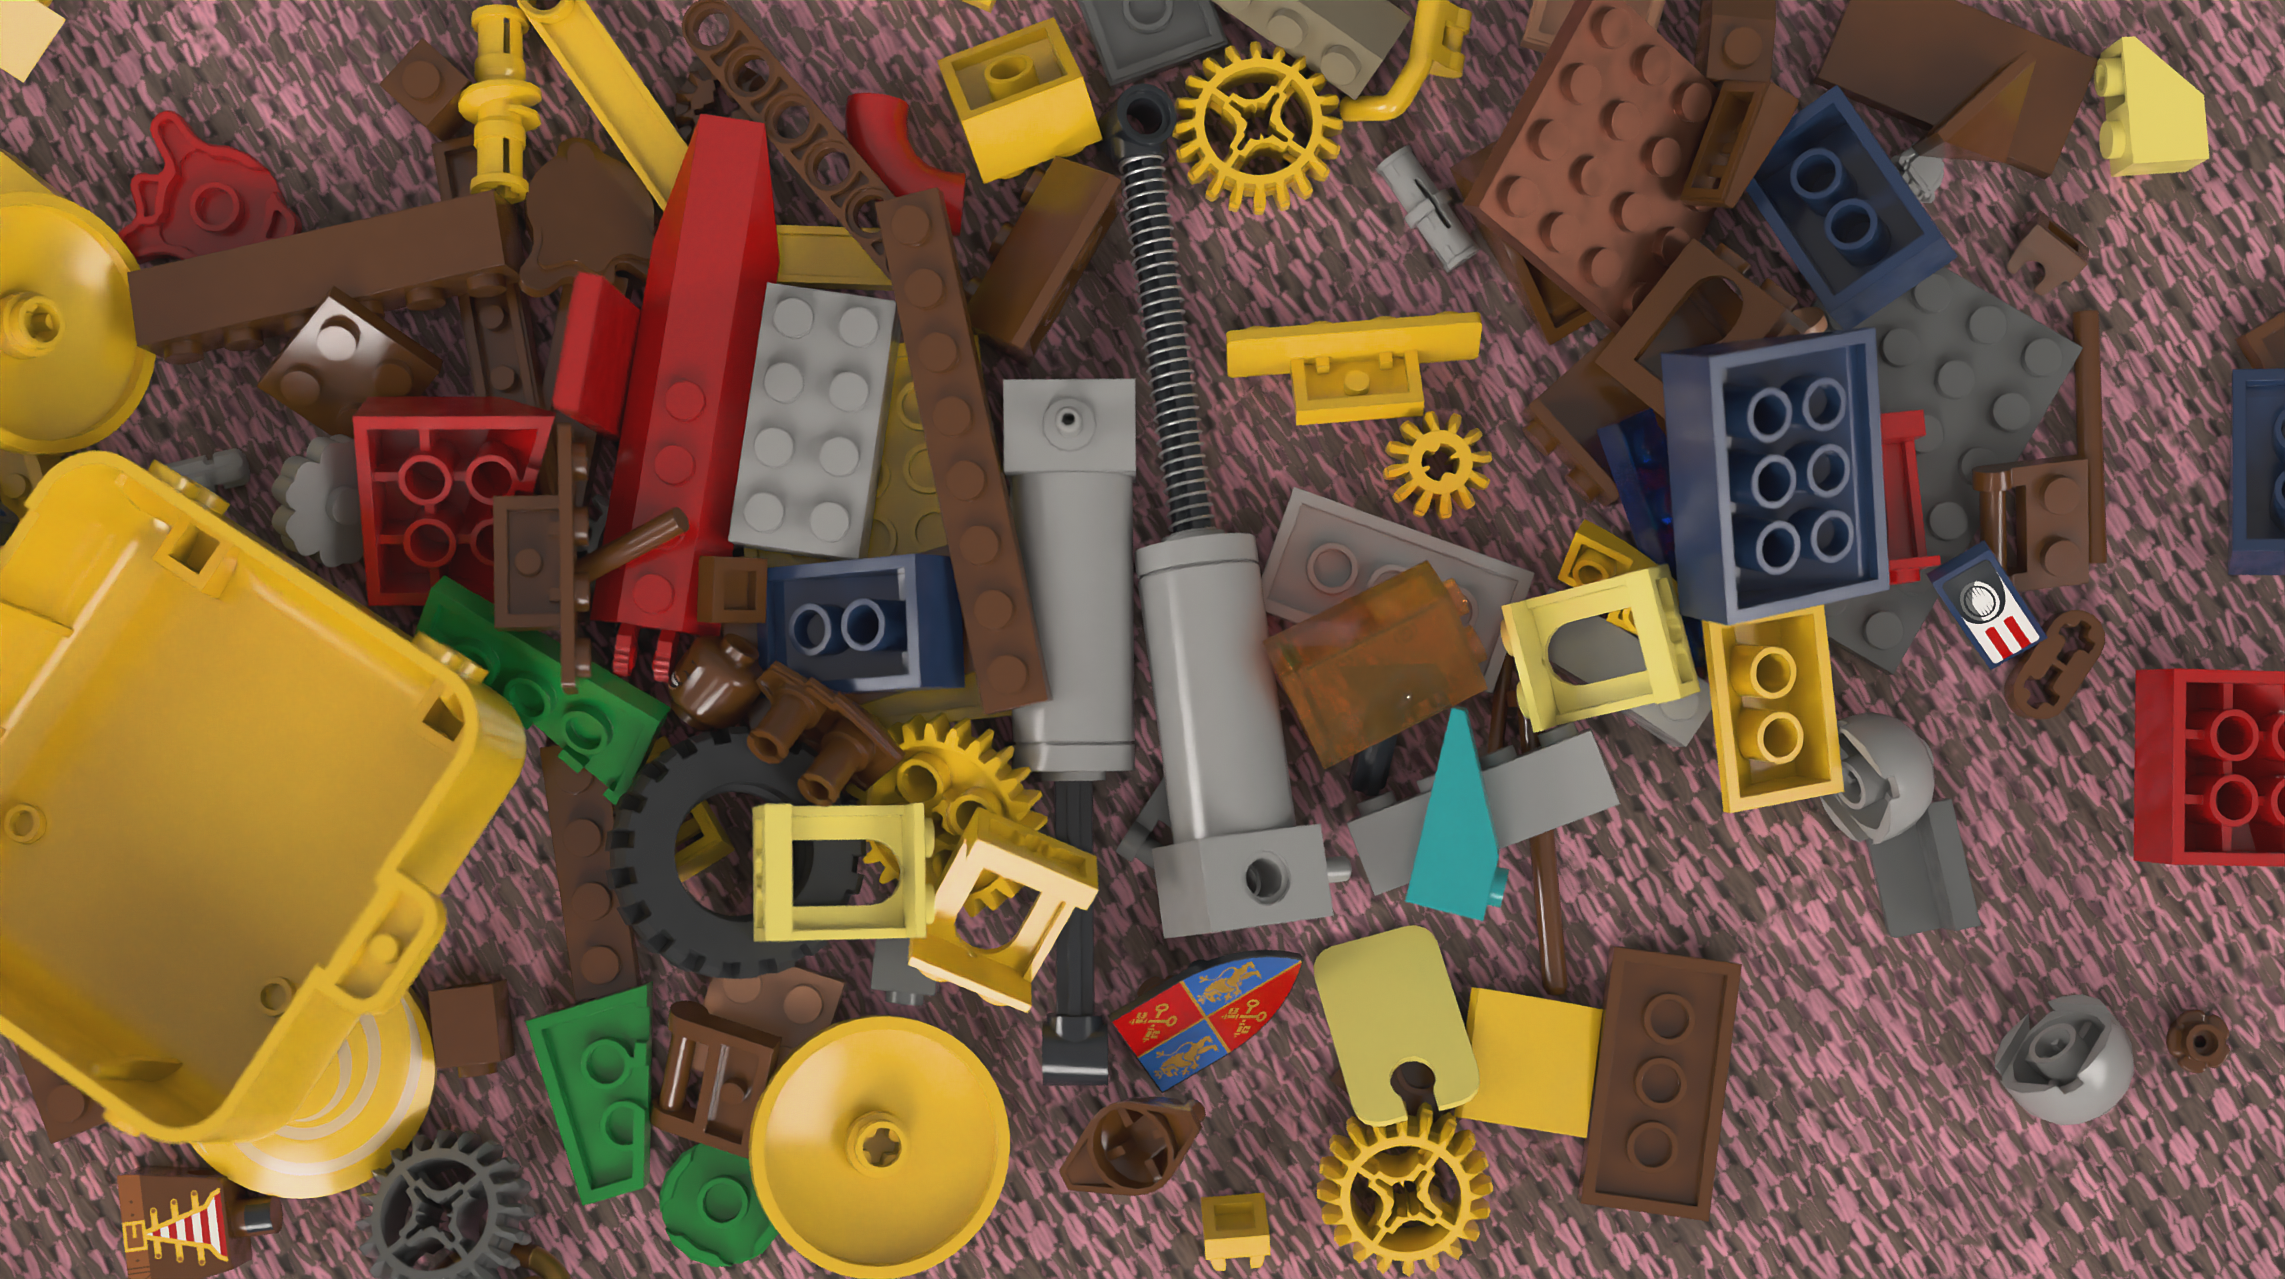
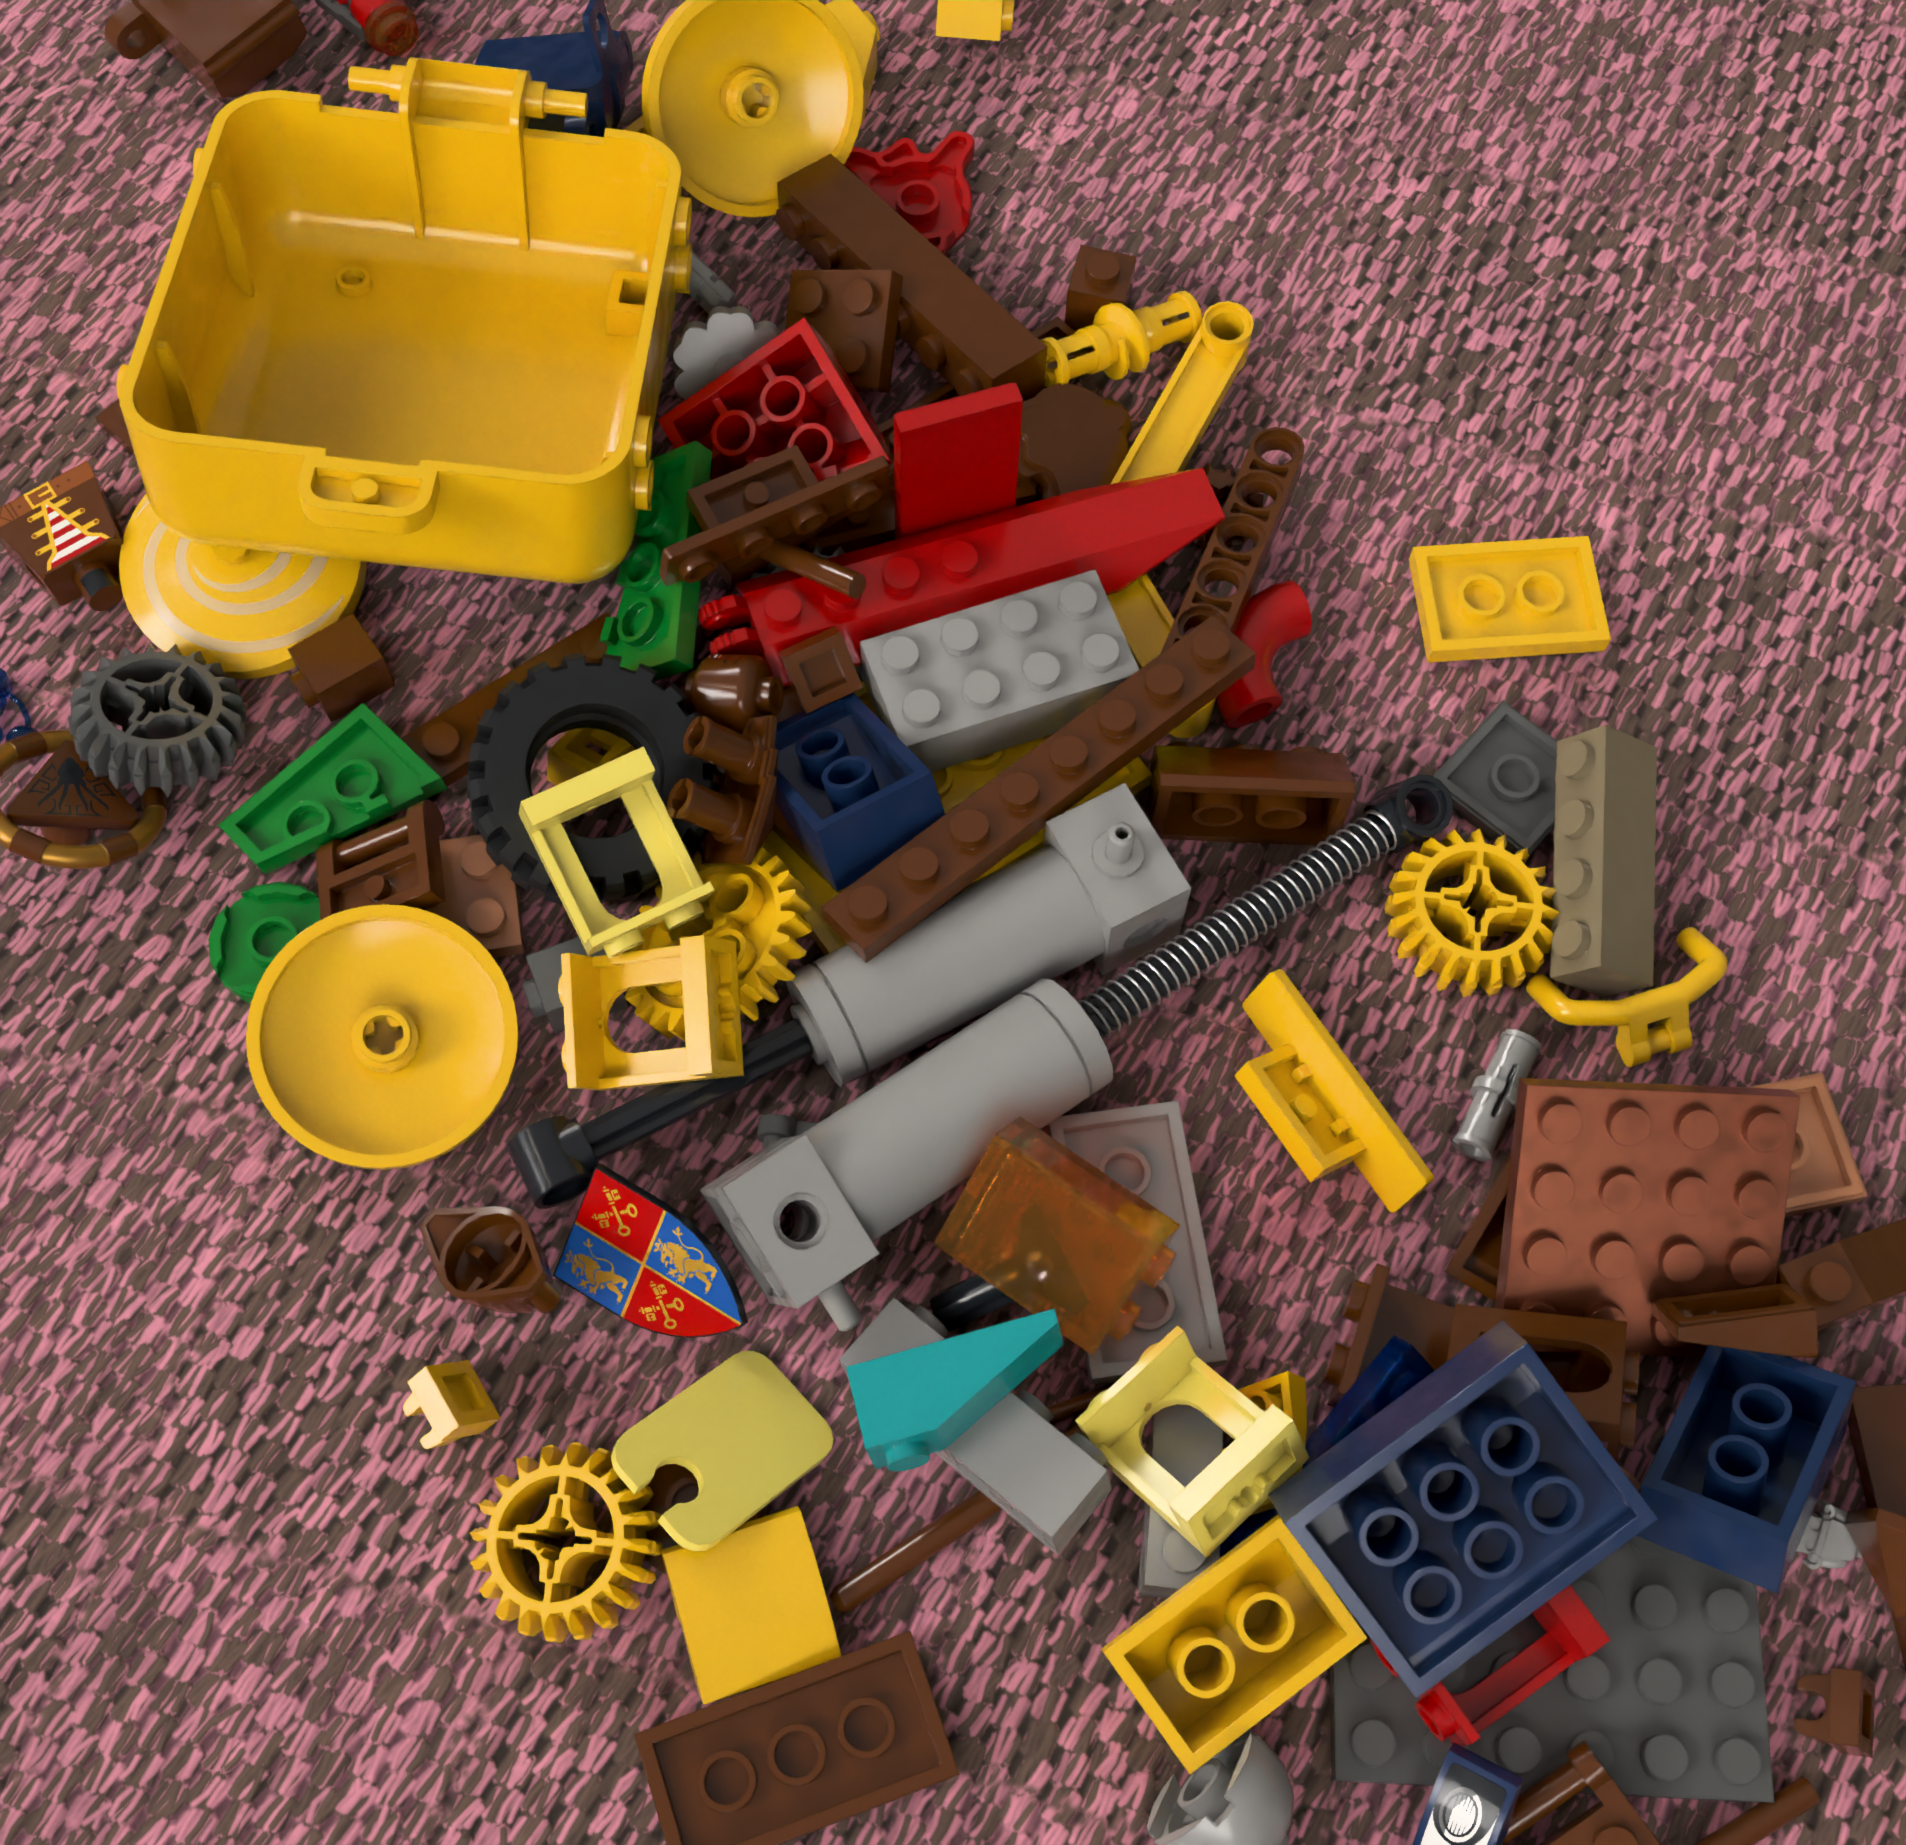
camera: 60 degrees right, 20 degrees down
yellow slope [937,17,1103,184] -> none
yellow gear [1383,411,1492,520] -> none

